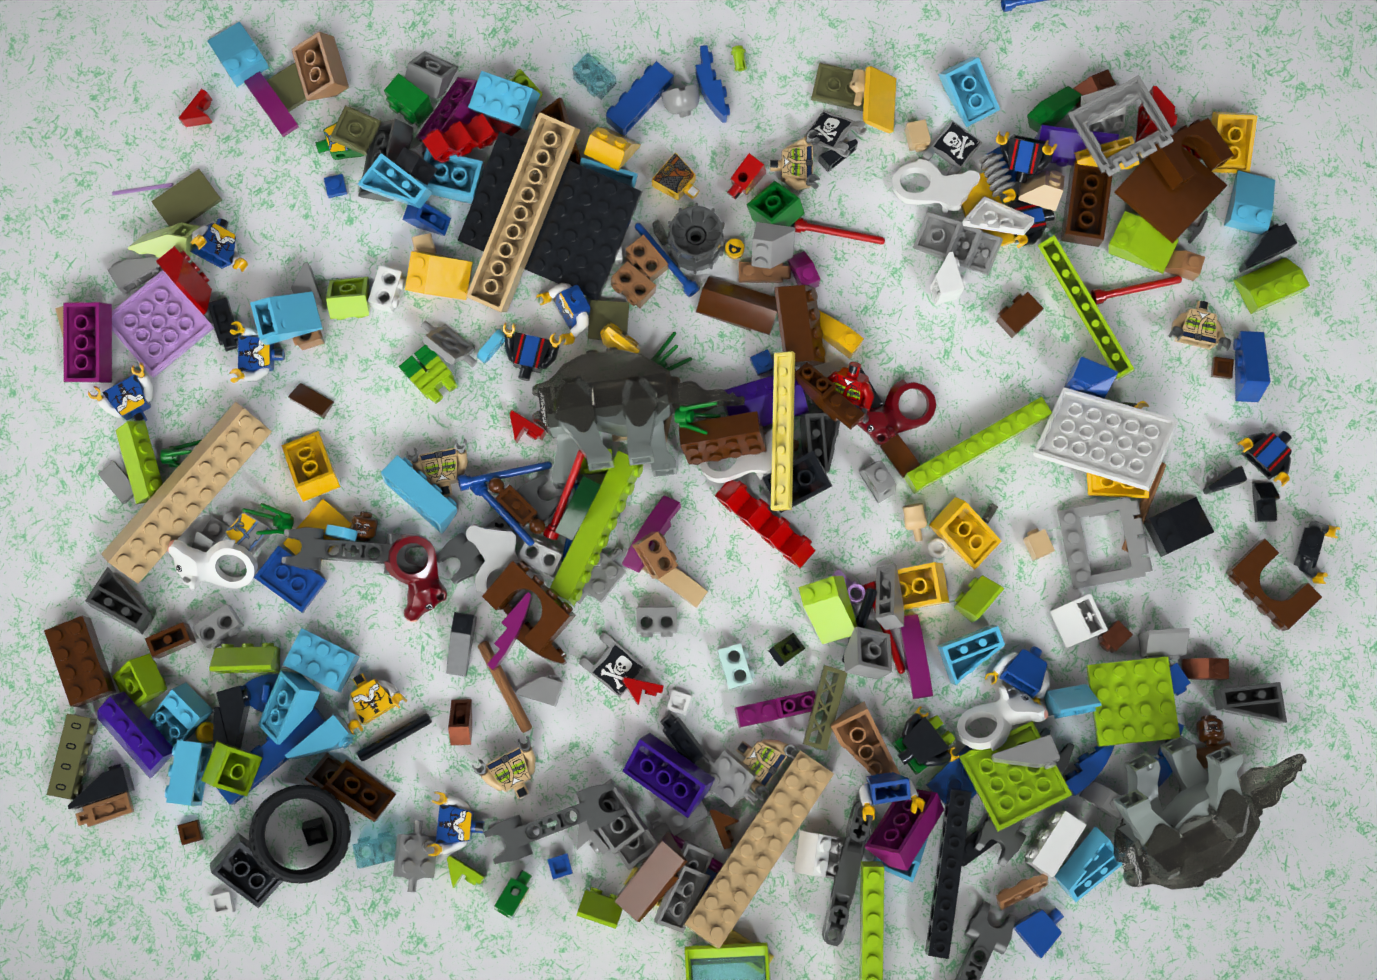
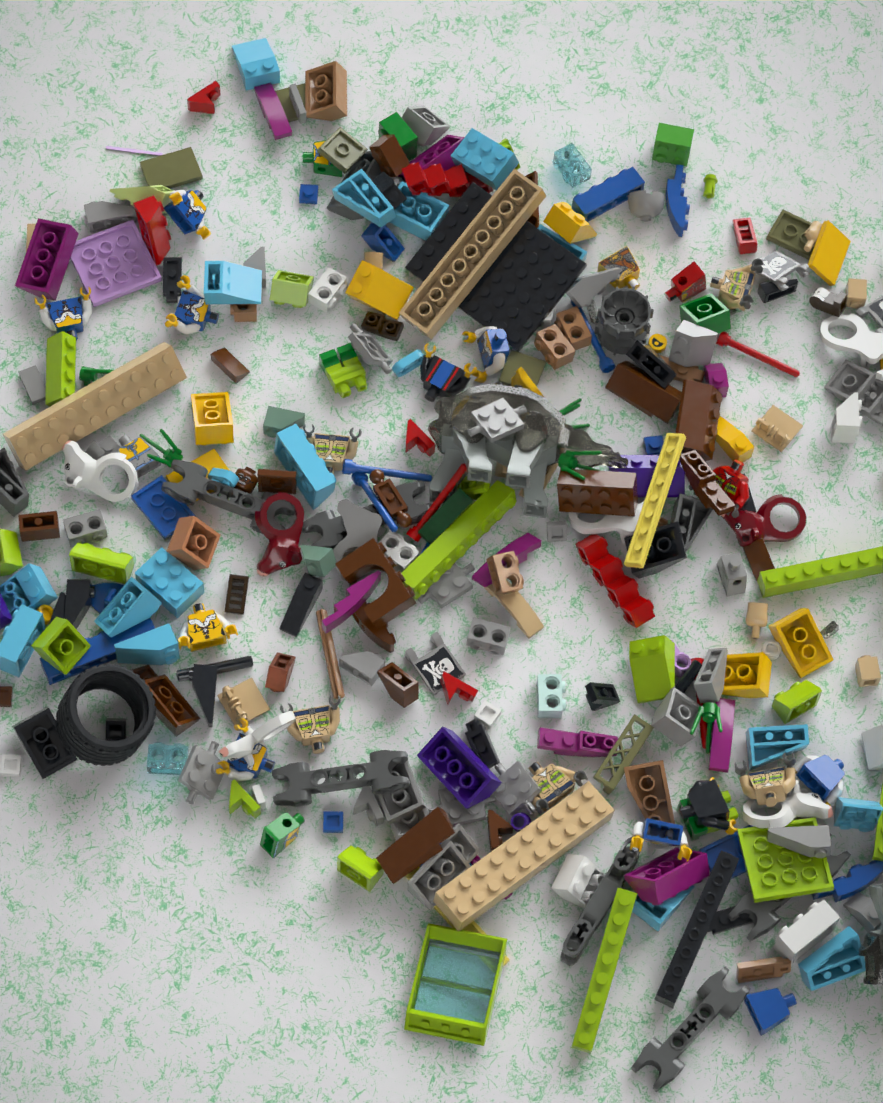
camera: 15 degrees right, 15 degrees down
none -> nougat brick [167,516,221,570]
none -> black slope [189,664,218,727]
none -> tan hinge [217,678,270,726]
none -> white animal [218,711,296,766]
none -> dark brown slope [224,574,249,615]
none -> white tile [252,784,266,810]
none -> reddish brown tile [257,469,297,495]
none -> sand green slope [263,406,305,438]
none -> light grey tile [289,83,306,124]
none -> sand green slope [300,544,337,577]
none -> dark brown slope [361,311,404,341]
none -> reddish brown brick [369,134,410,177]
none -> reddish brown slope [377,662,419,708]
none -> plate [467,398,527,443]
none -> dark purple piece [511,812,532,832]
none -> light grey tile [547,521,567,542]
none -> light grey slope [566,267,622,308]
none -> black slope [626,340,677,389]
none -> bright green brick [652,123,694,167]
none -> green plant [690,702,723,754]
none -> red slope [732,217,757,254]
none -> tan torso [735,752,796,807]
none -> tan hinge [751,405,803,452]
none -> dark brown leg [809,288,847,317]

